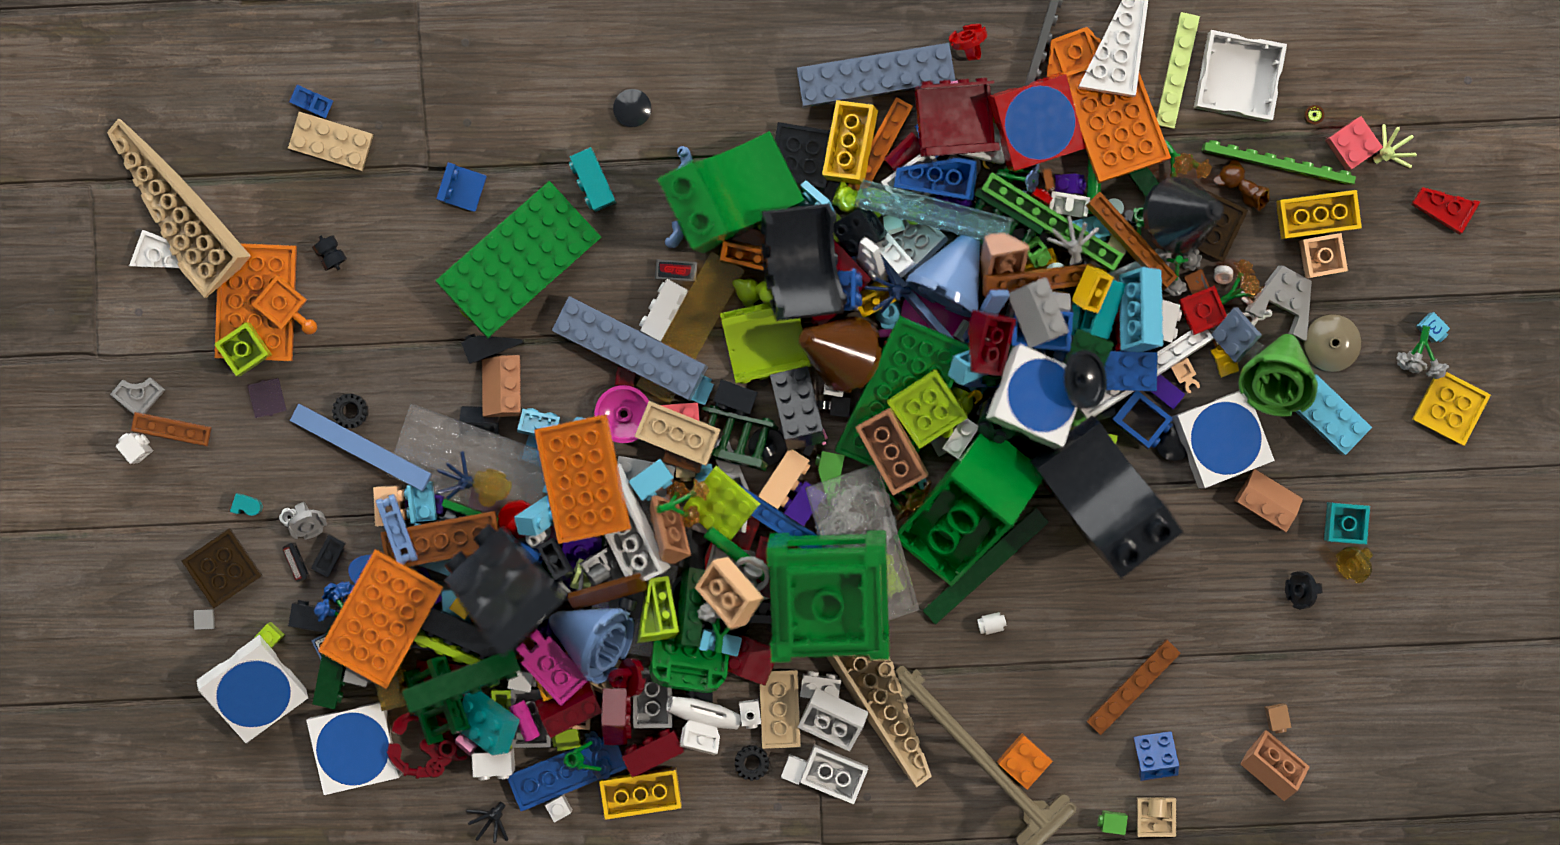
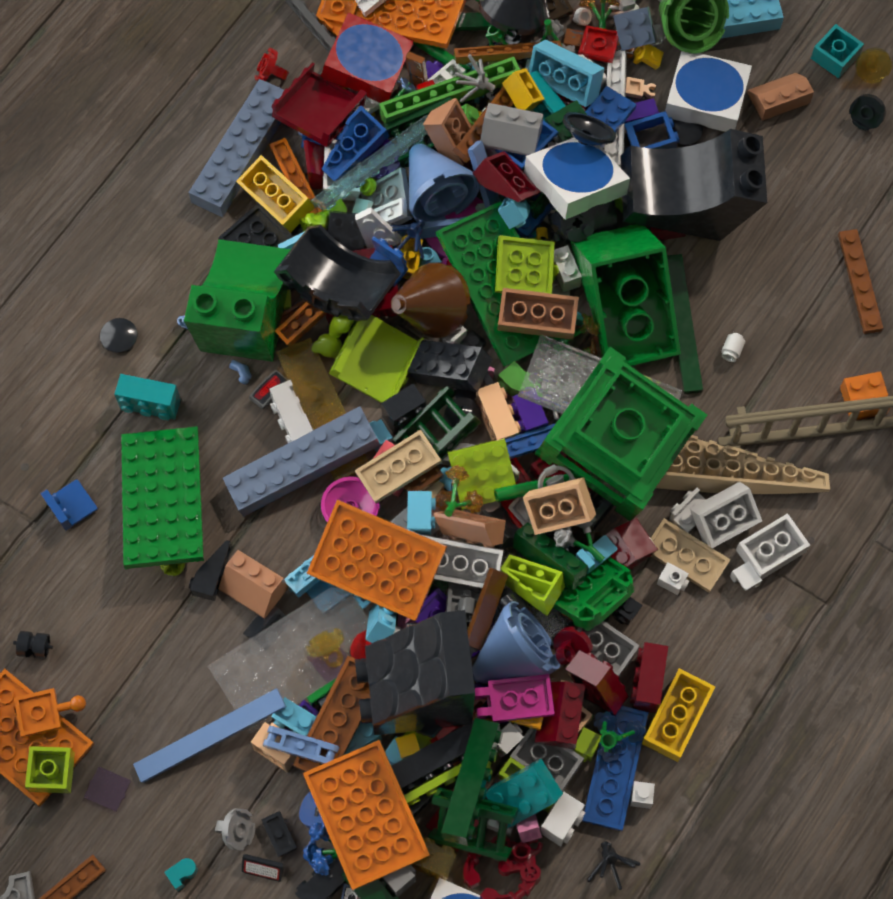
camera: 55 degrees left, 20 degrees down
white plate [279,508,297,527] -> none
black tyre [332,394,368,428] -> none
dark blue plant [437,451,480,500] -> none
dark pink axle [509,700,541,742] -> none
dark red tile [614,366,636,387] -> none
white plate [666,696,741,755] -> none
black tyre [735,745,769,781] -> none

